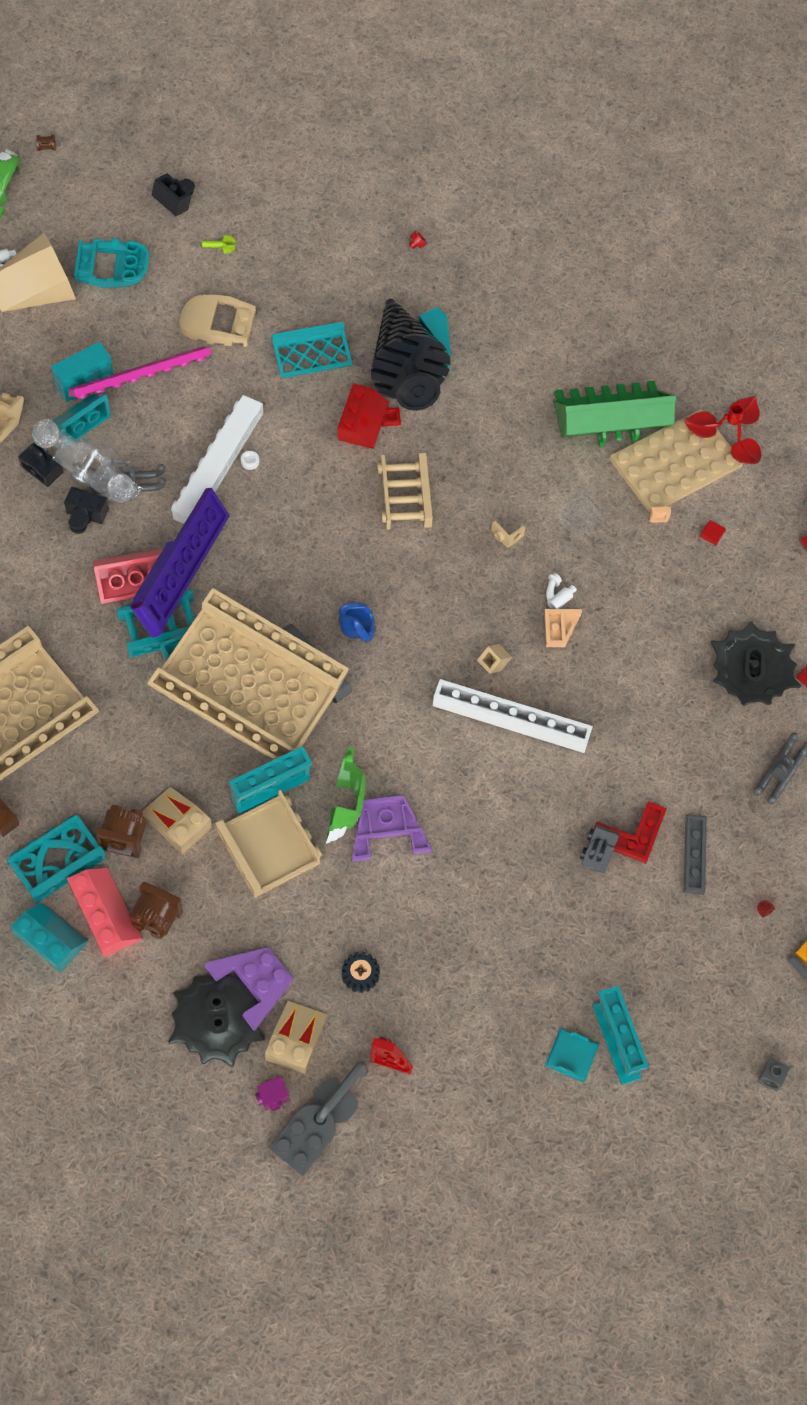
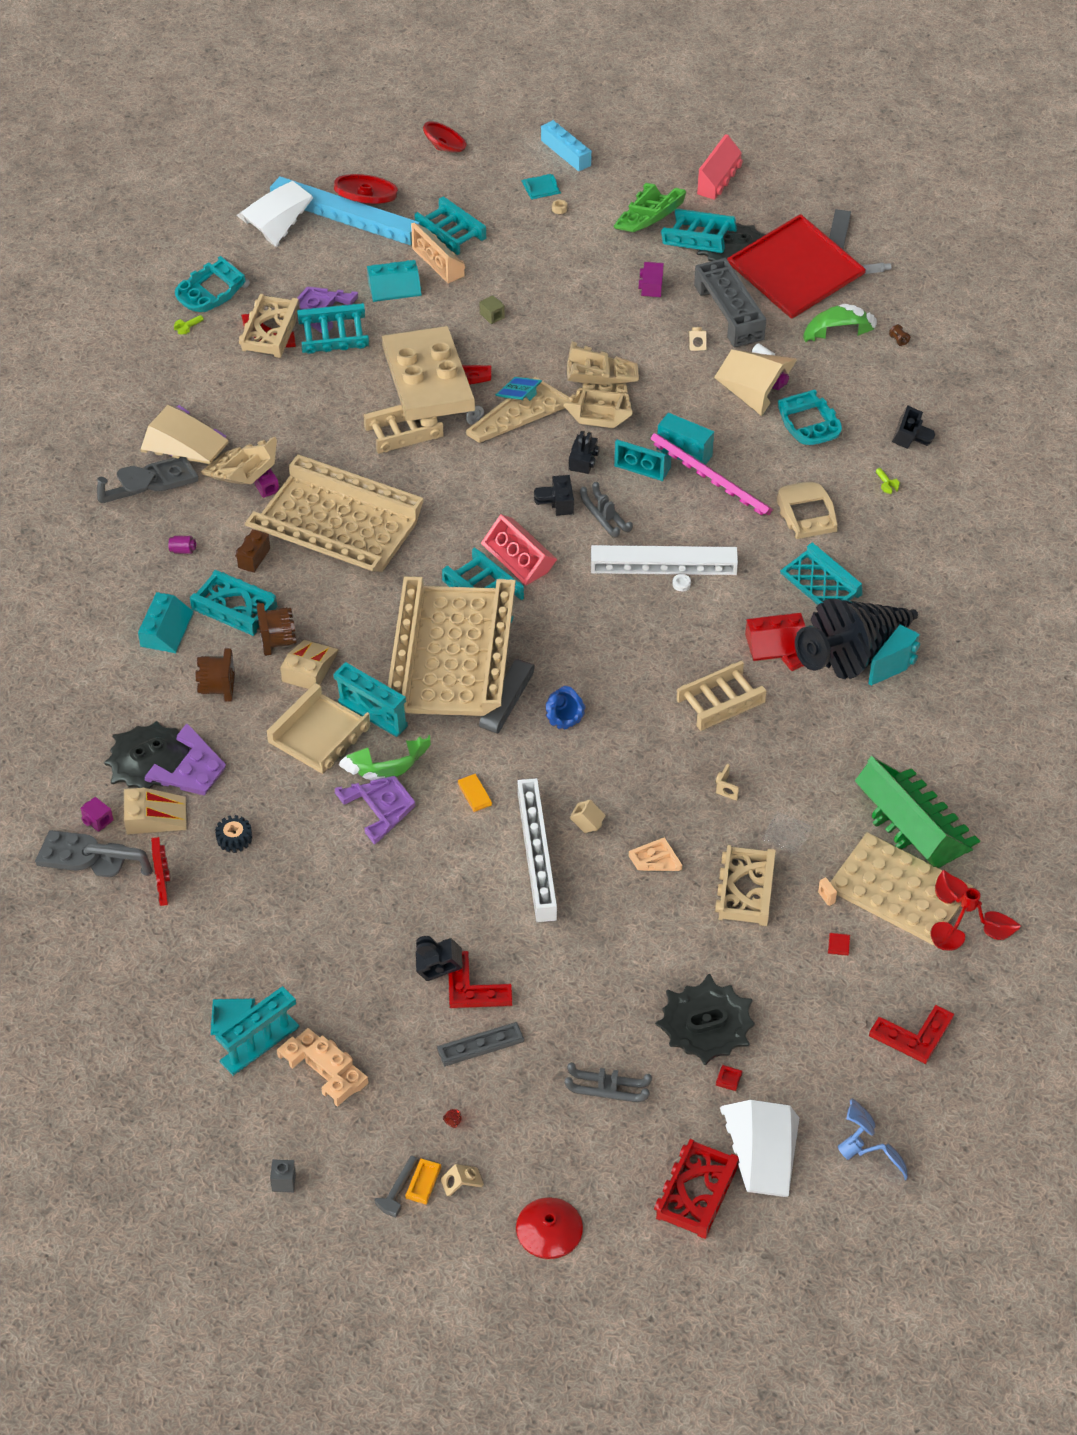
camera: 70 degrees right, 15 degrees down
clear piece [32,419,142,503] -> none
coral slope [67,868,142,957] -> none
dark purple hinge [130,488,230,638] -> none
red tile [409,230,427,249] -> none
white plant [546,573,576,609] -> none
none -> light nougat bracket [277,1028,368,1107]
none -> light orange tile [458,774,492,812]
none -> tan fence [715,845,776,926]

